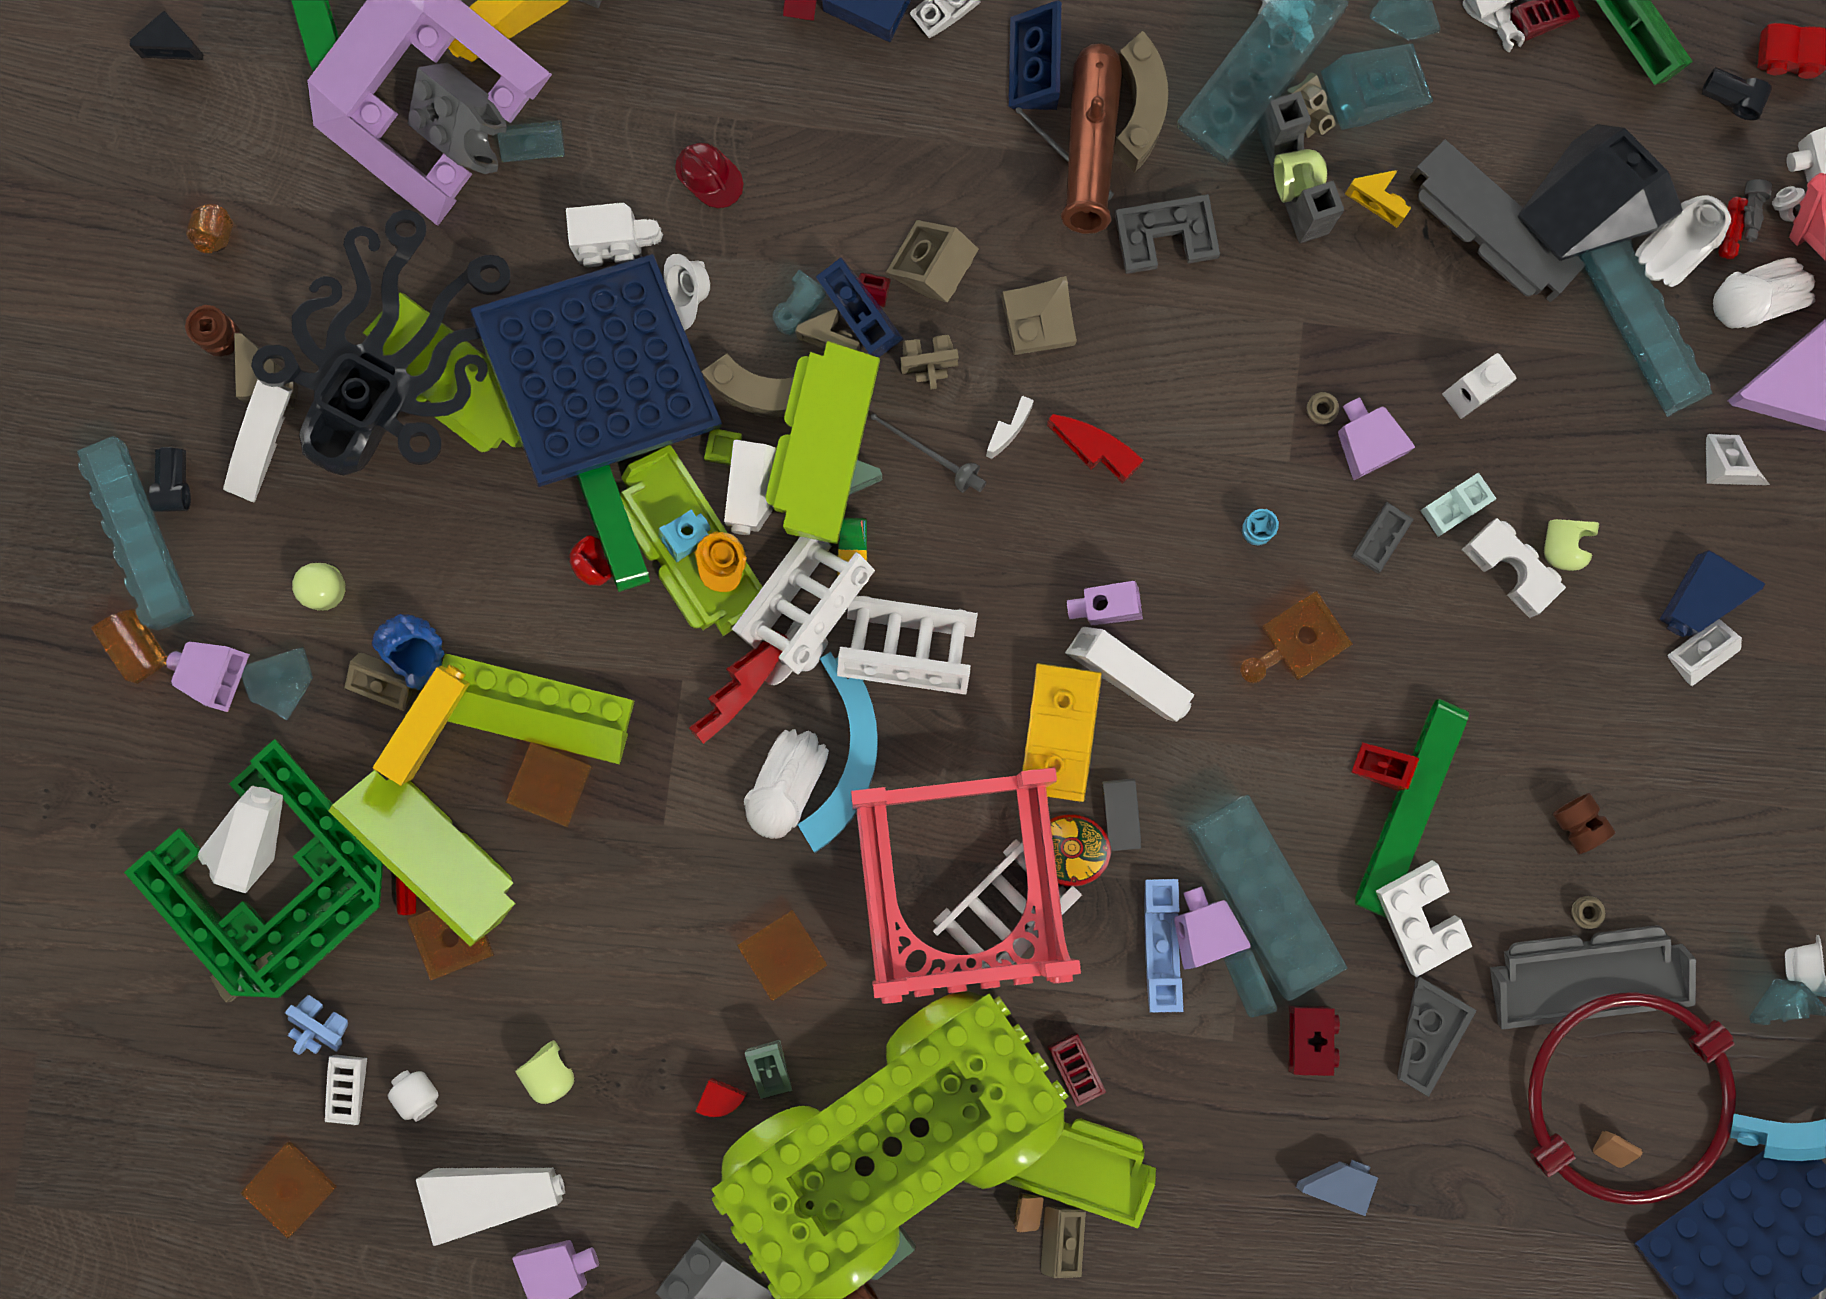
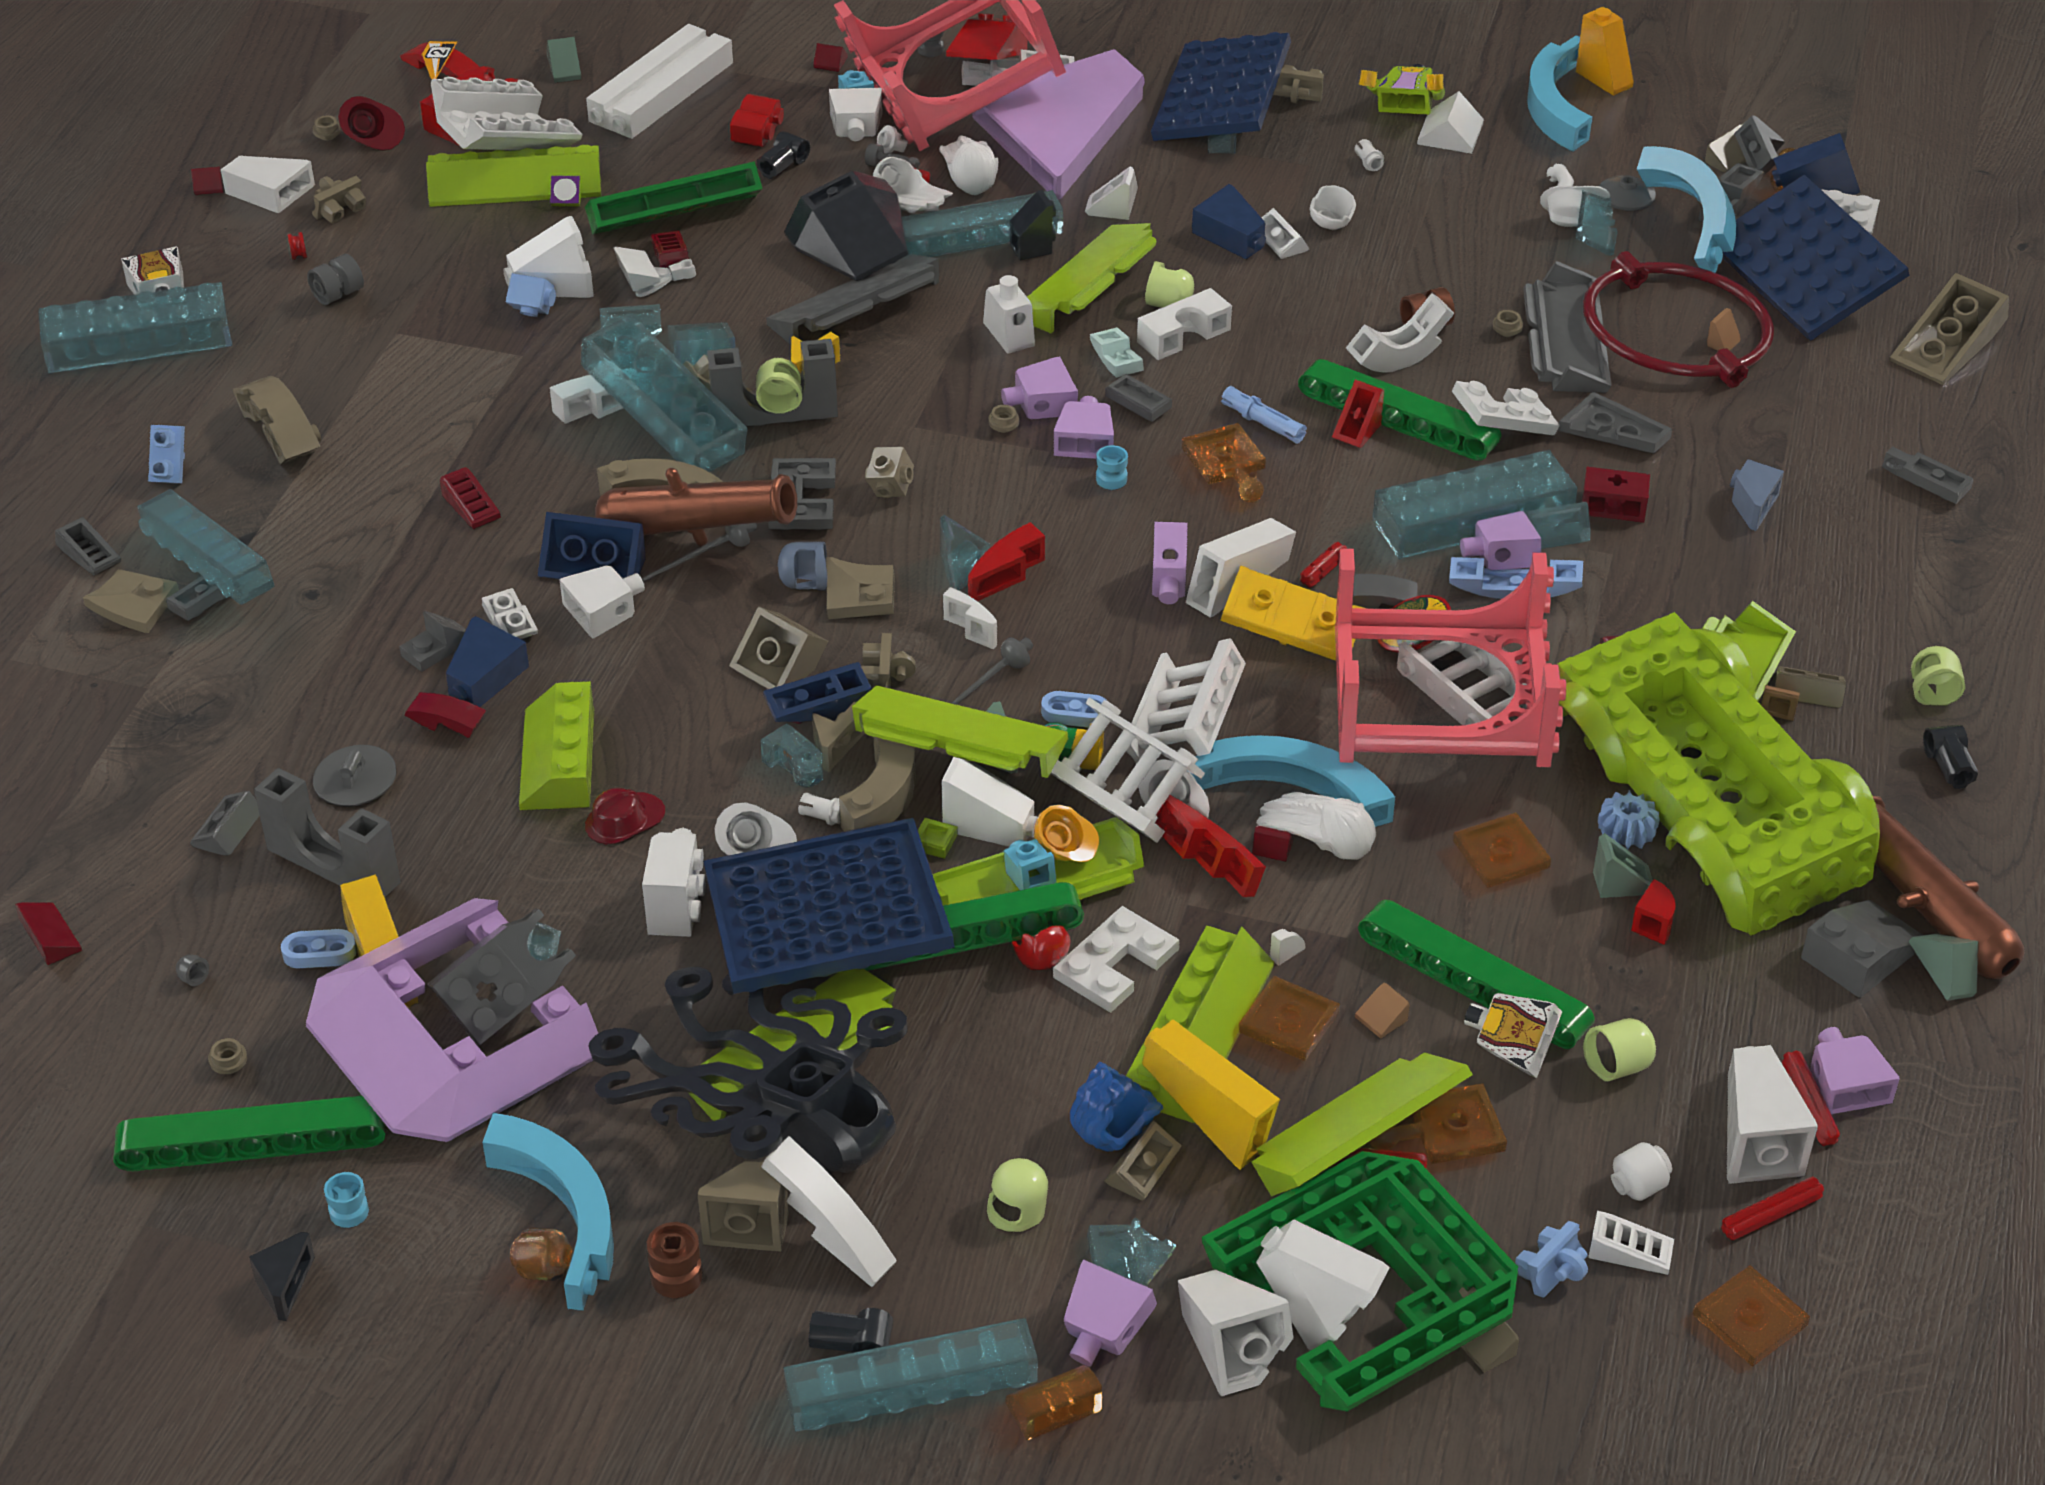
camera: 80 degrees left, 40 degrees down
none -> medium azure wheel [324,1172,369,1228]
none -> medium azure arch [482,1113,614,1311]
none -> lime slope [519,681,594,810]
none -> white torso [559,566,645,639]
none -> sand blue helmet [778,542,827,591]
none -> white pin [798,793,840,826]
none -> dark tan brick [865,447,914,498]
none -> clear light blue slope [940,515,991,591]
none -> black slope [1010,190,1056,261]
none -> lime slope [1027,223,1156,333]
none -> light blue plate [1041,691,1107,728]
none -> white plate [1053,906,1179,1013]
none -> lavender torso [1054,396,1114,459]
none -> white slope [1178,1270,1293,1396]
none -> light blue pin [1221,386,1307,444]
none -> dark red slope [1252,826,1294,862]
none -> white tile [1270,929,1305,966]
none -> red axle [1300,542,1348,587]
none -> white hair [1309,185,1356,230]
none -> white arch [1346,293,1454,372]
none -> medium nougat slope [1355,983,1410,1039]
none -> green beam [1358,900,1595,1049]
none -> torso [1464,993,1562,1078]
none -> light blue gear [1598,790,1660,850]
none -> red axle [1721,1177,1824,1240]
none -> red axle [1782,1050,1840,1146]

